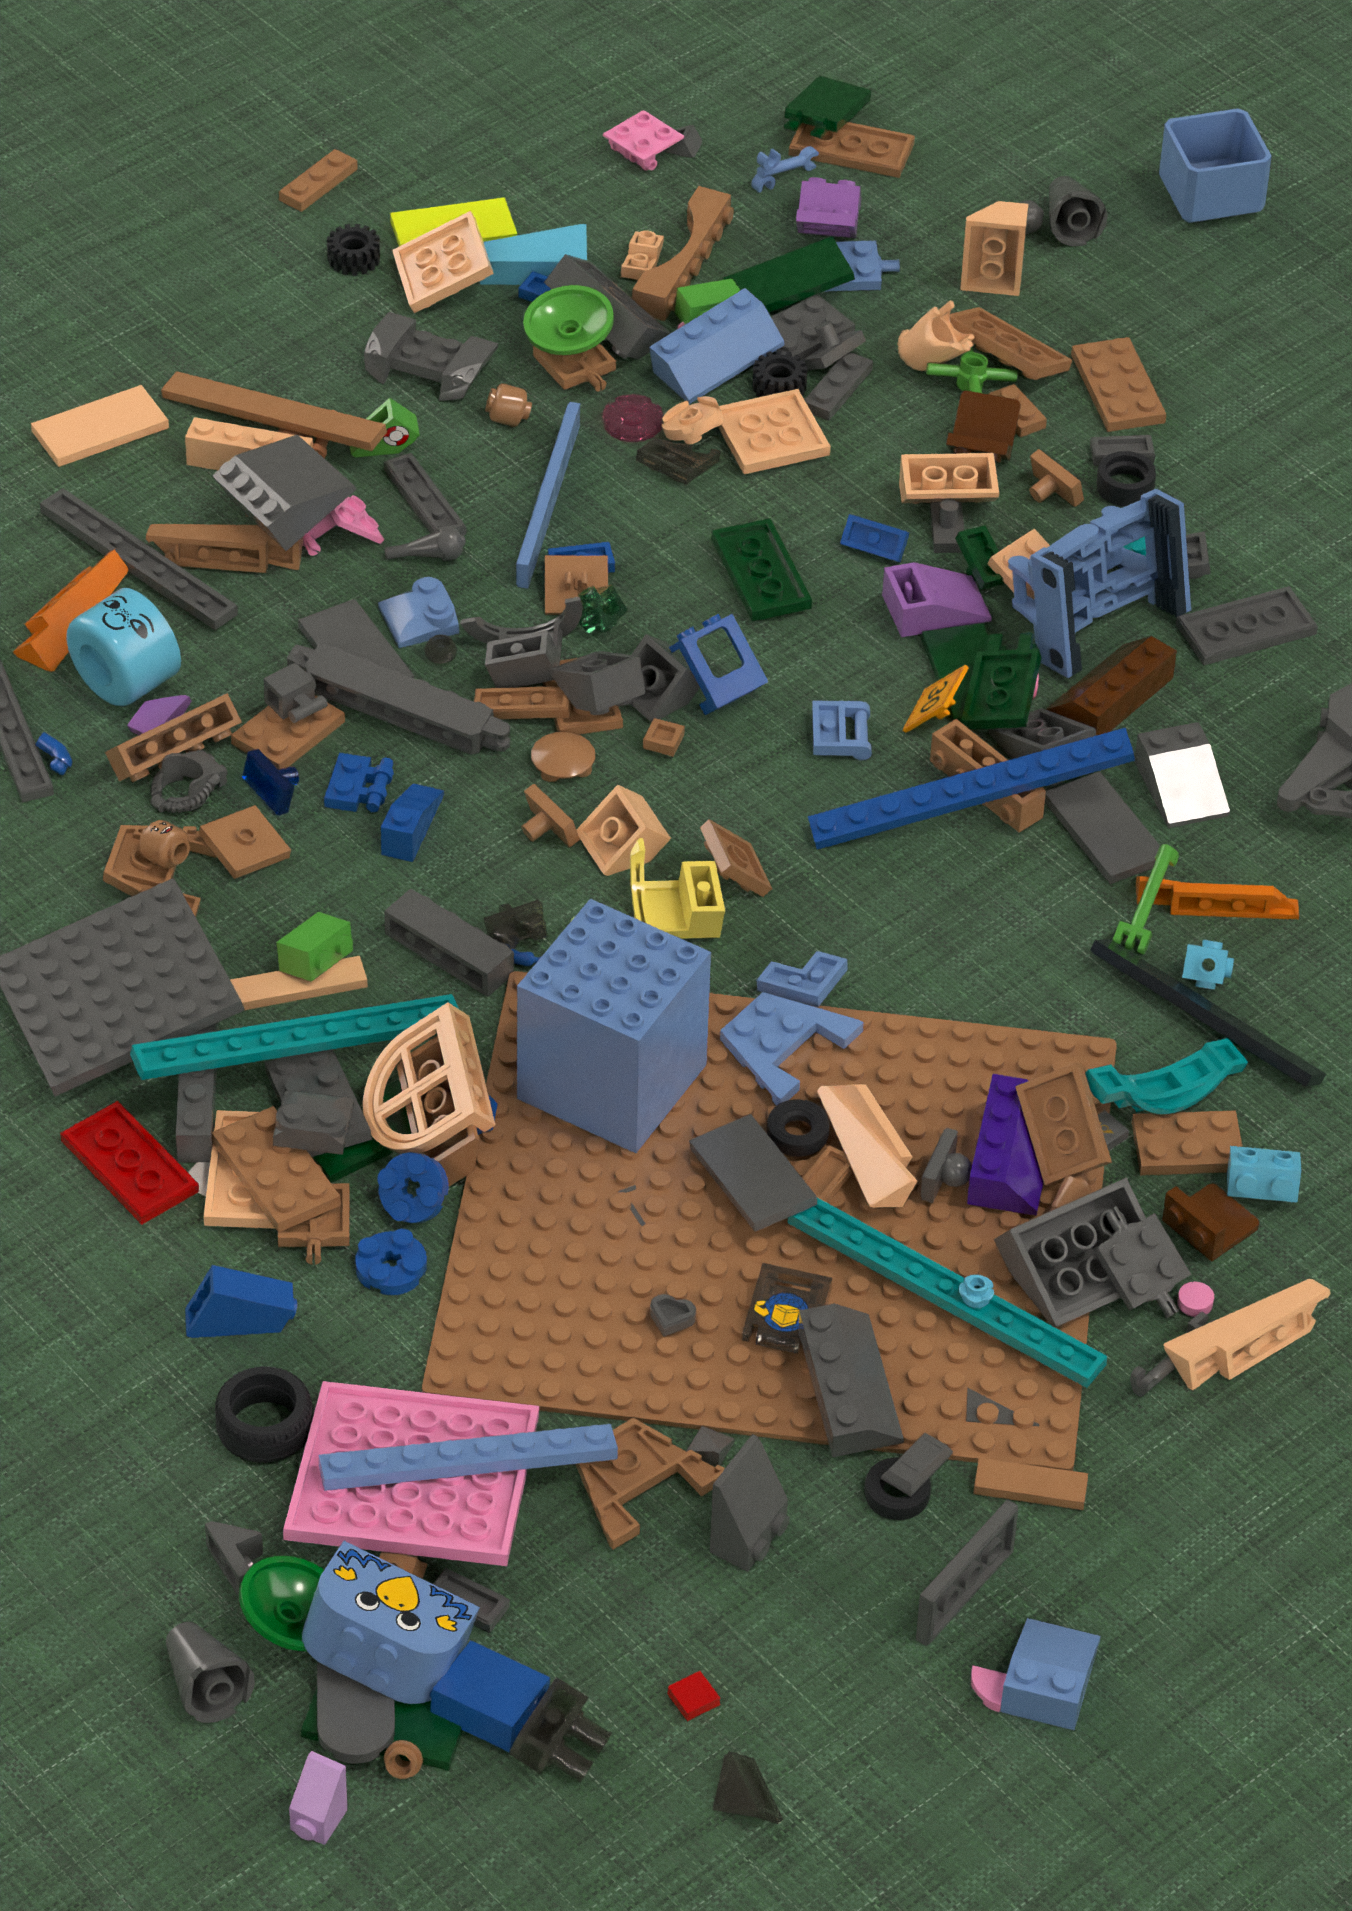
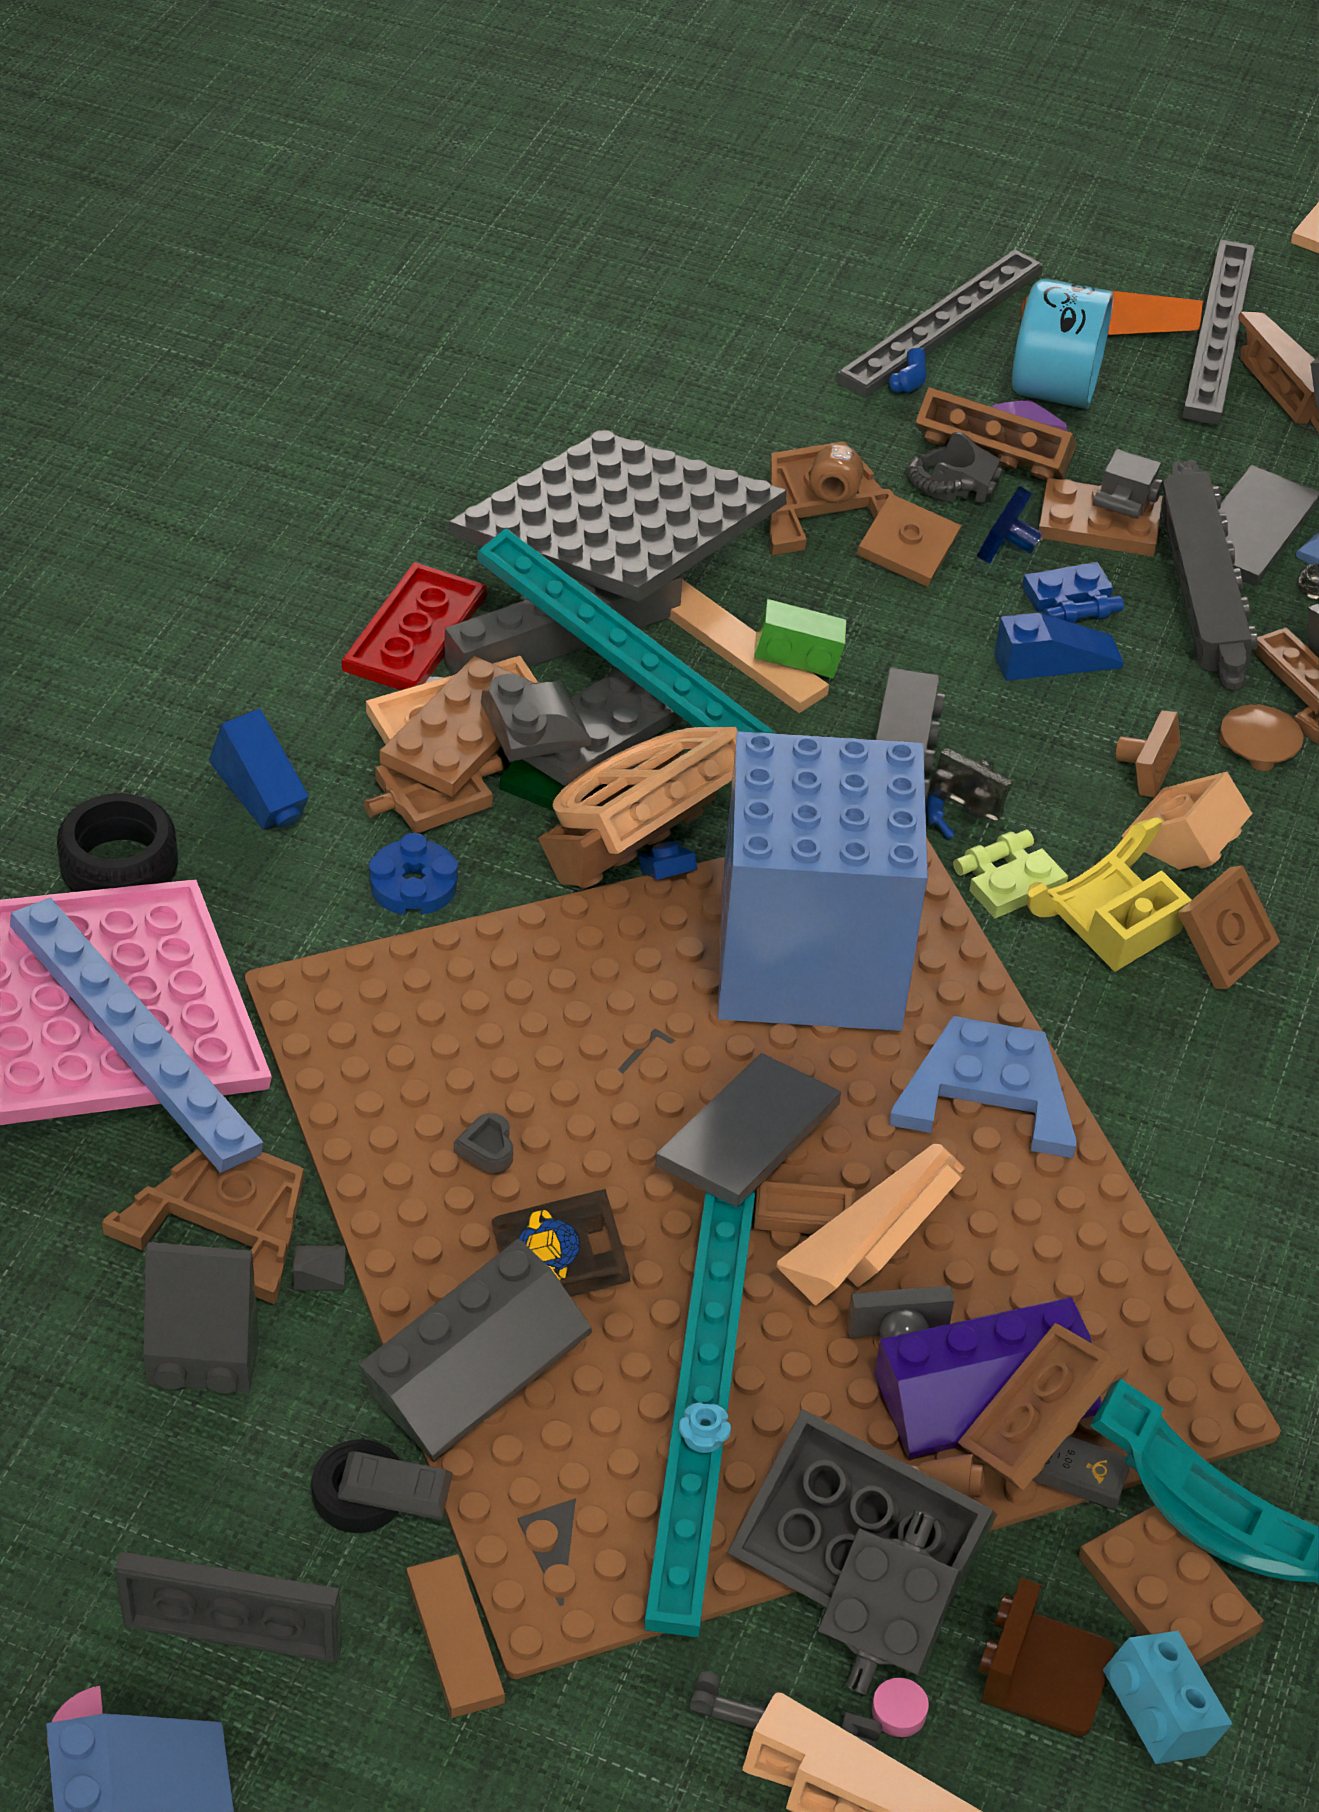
camera: 60 degrees right, 0 degrees up
blue plate [377,1152,449,1223] -> none
medium blue plate [757,951,848,1007] -> none
black tyre [767,1099,830,1157] -> none

